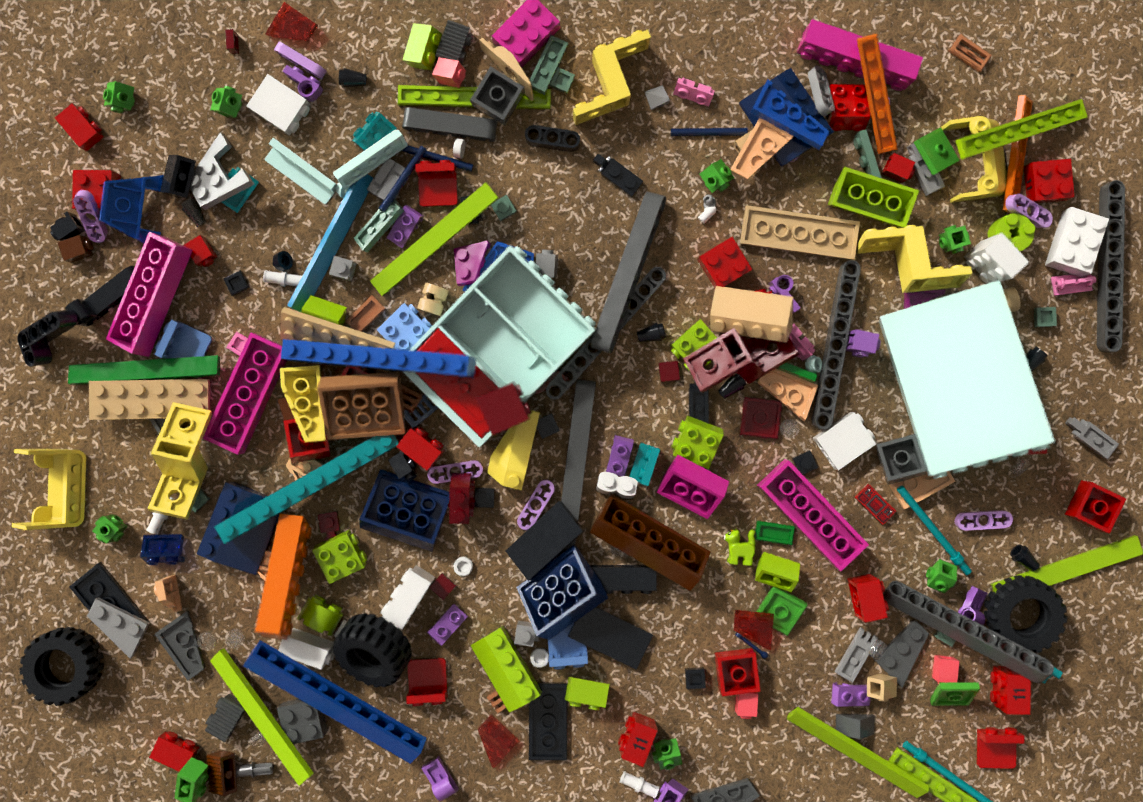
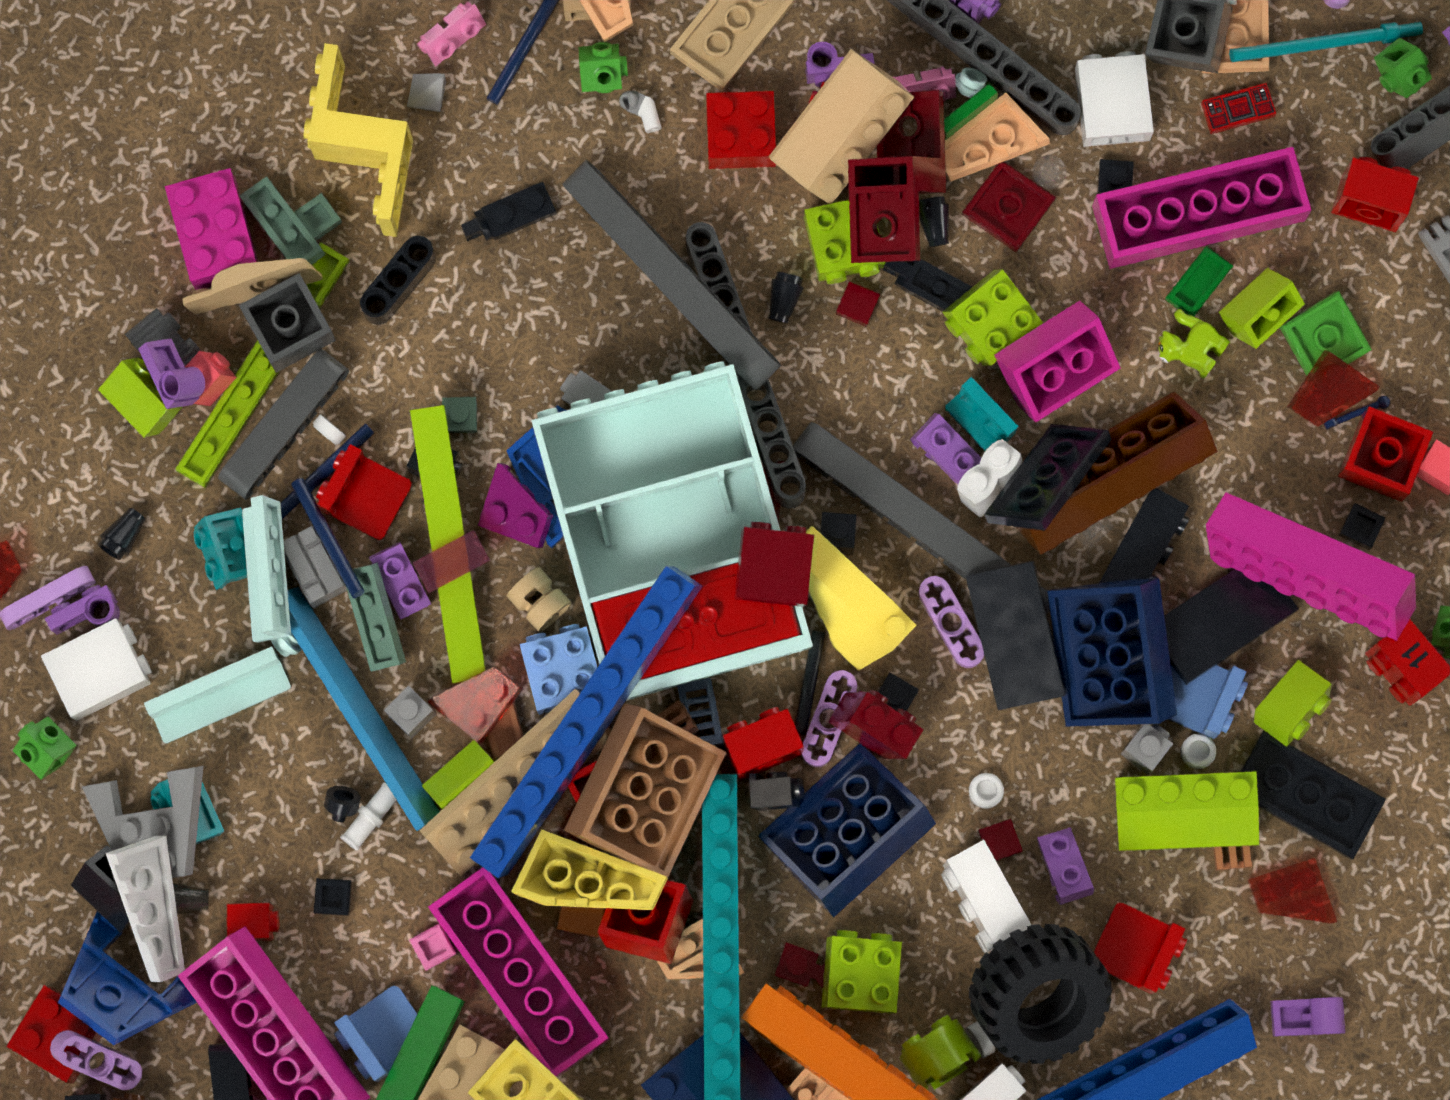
camera: 55 degrees left, 10 degrees down
none -> white wing [106,836,185,982]
none -> medium lavender plate [139,339,205,409]
none -> clear pink tile [413,530,491,593]
none -> clear red wing [428,667,524,744]
none -> black bar [795,630,826,734]
none -> black tile [984,424,1112,531]
none -> dark pink brick [1206,492,1416,641]

